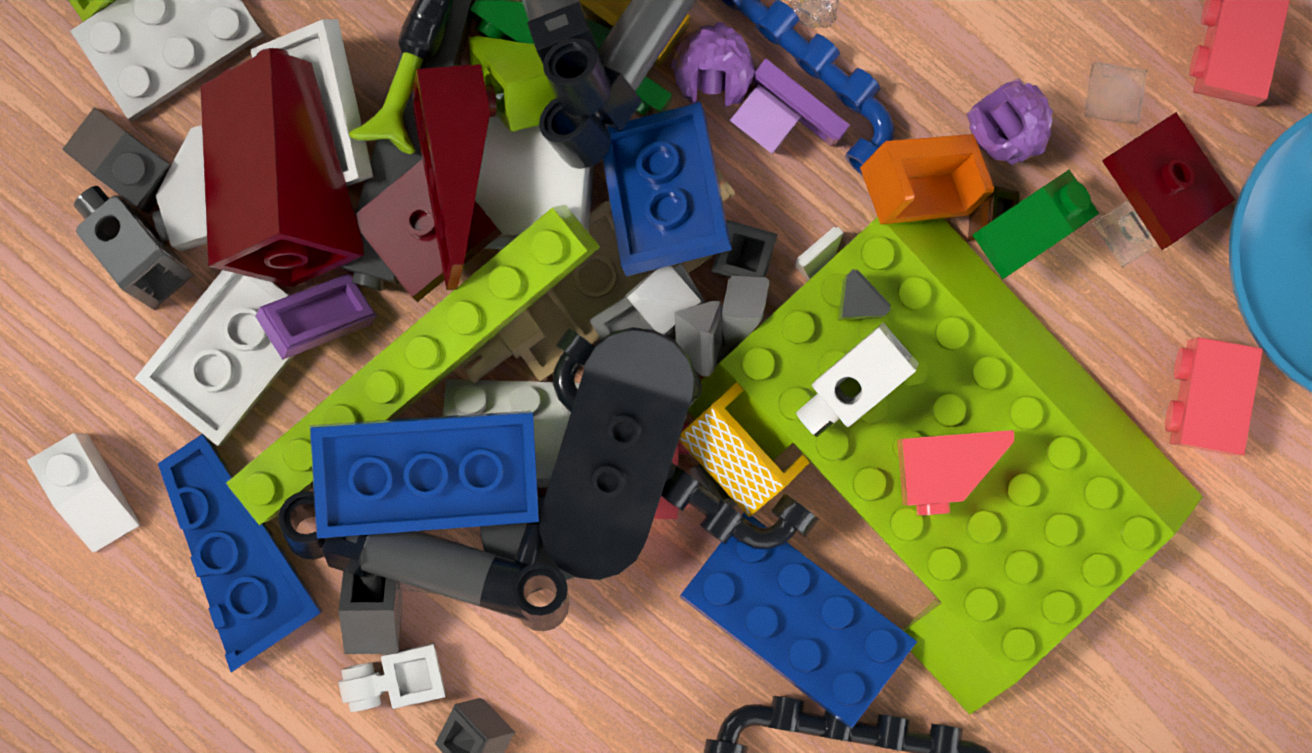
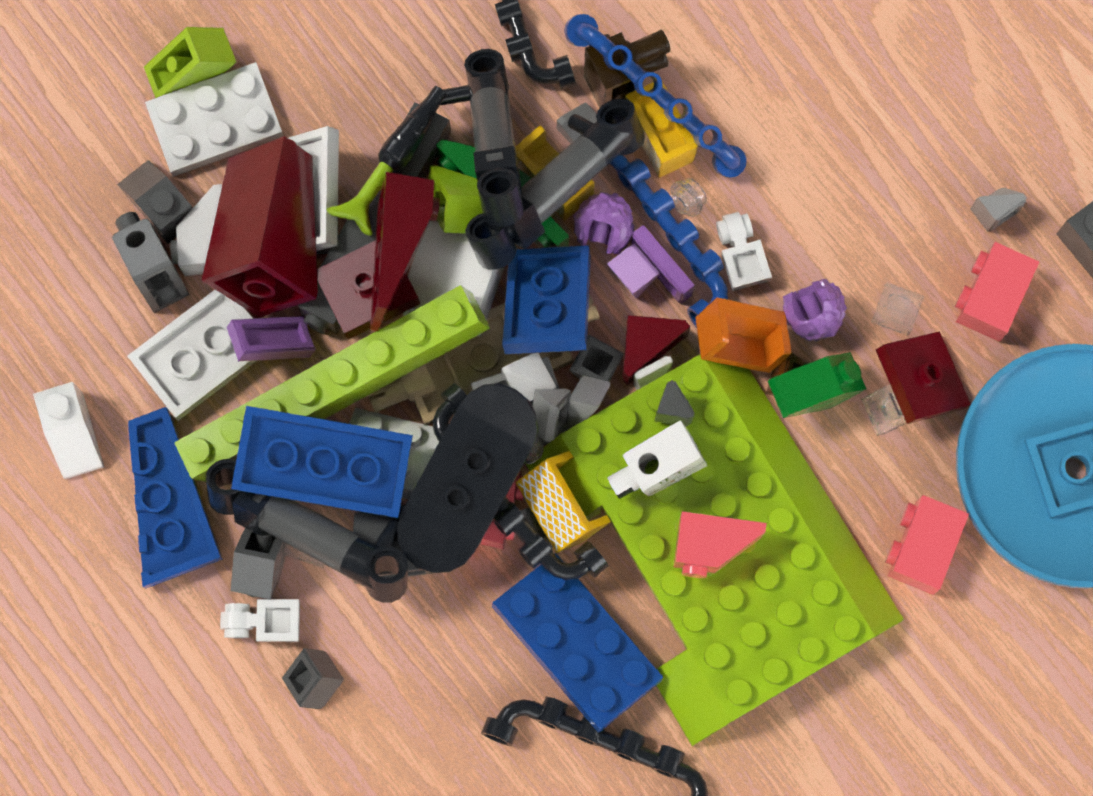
camera: 15 degrees right, 10 degrees down
none -> dark red slope [622,315,691,386]
none -> white plate [716,212,772,291]

